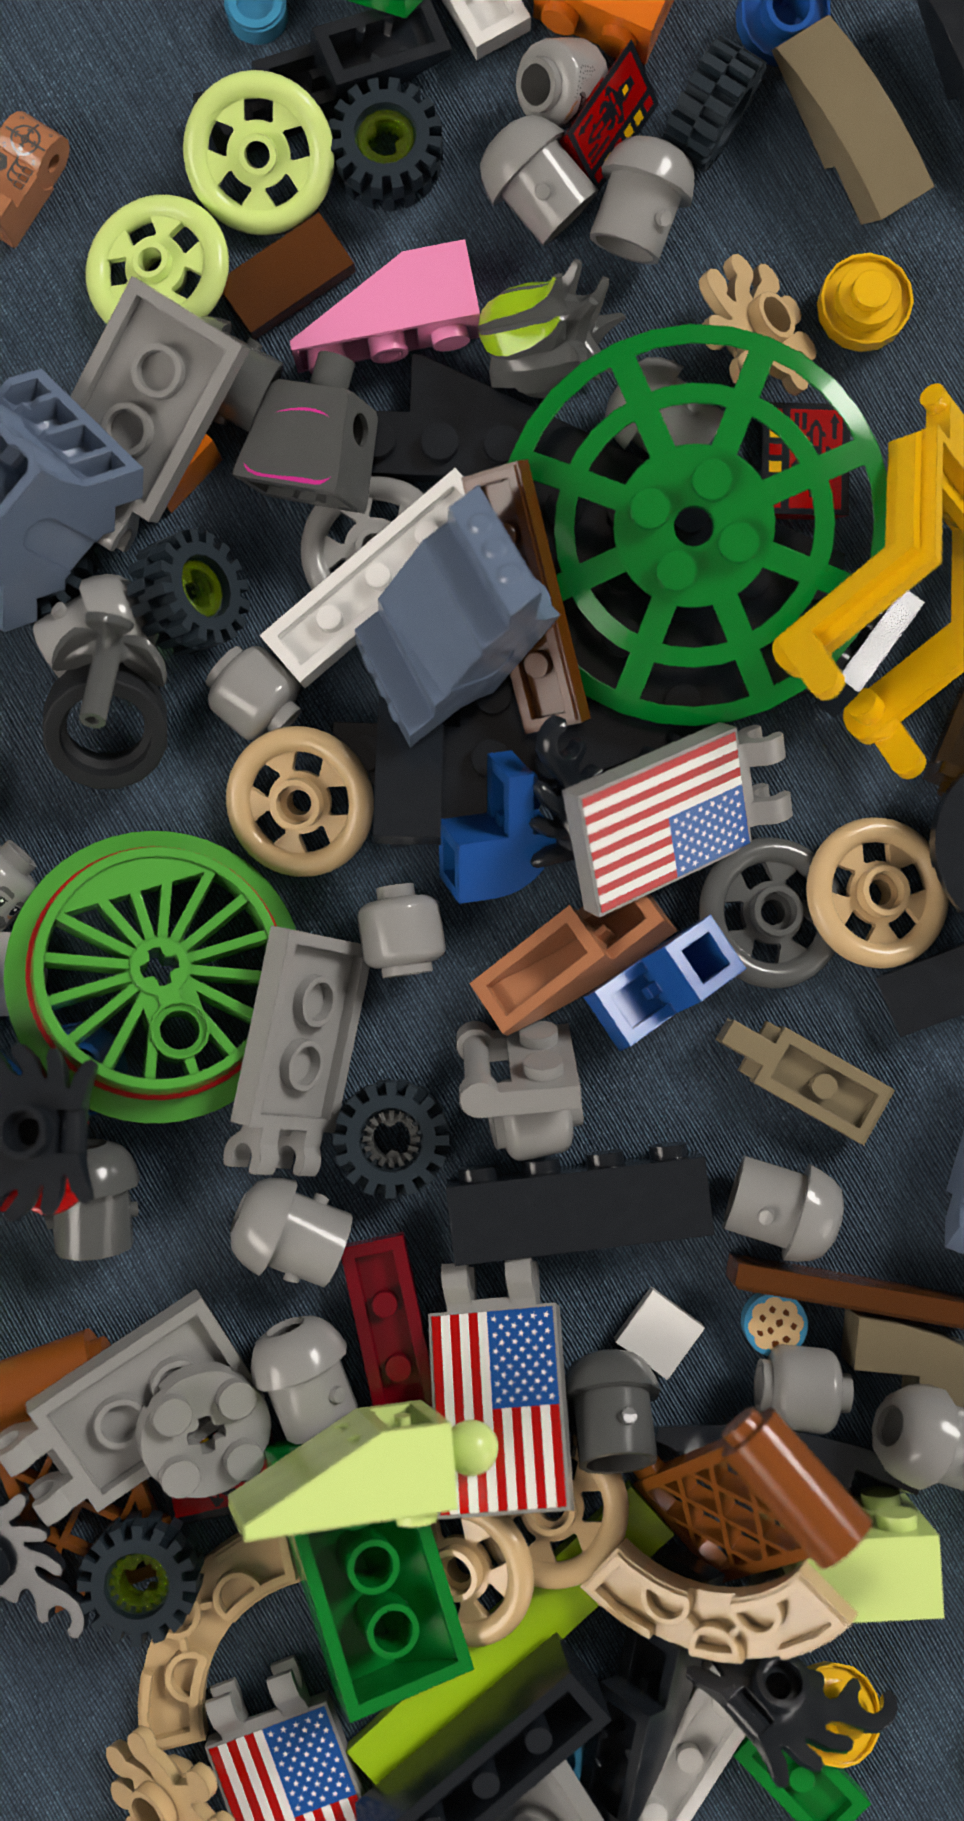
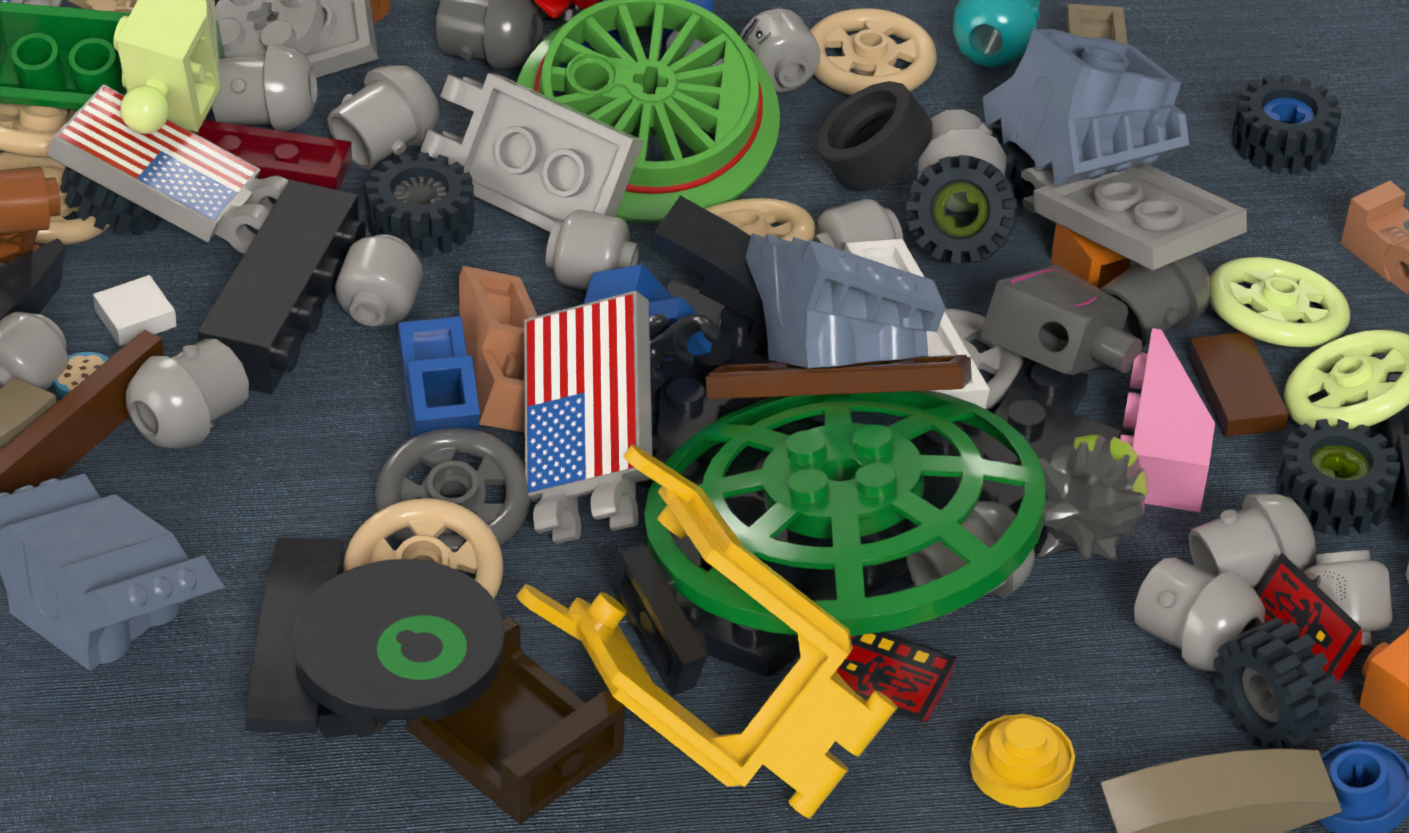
camera: 115 degrees right, 45 degrees down
dark grey plant [52,611,167,728] -> none
light grey plate [456,1021,582,1118] -> none
dark grey piece [565,1349,661,1474] -> none
tan animal [699,254,817,396] -> none
dark tan hinge [715,1018,895,1146] -> none

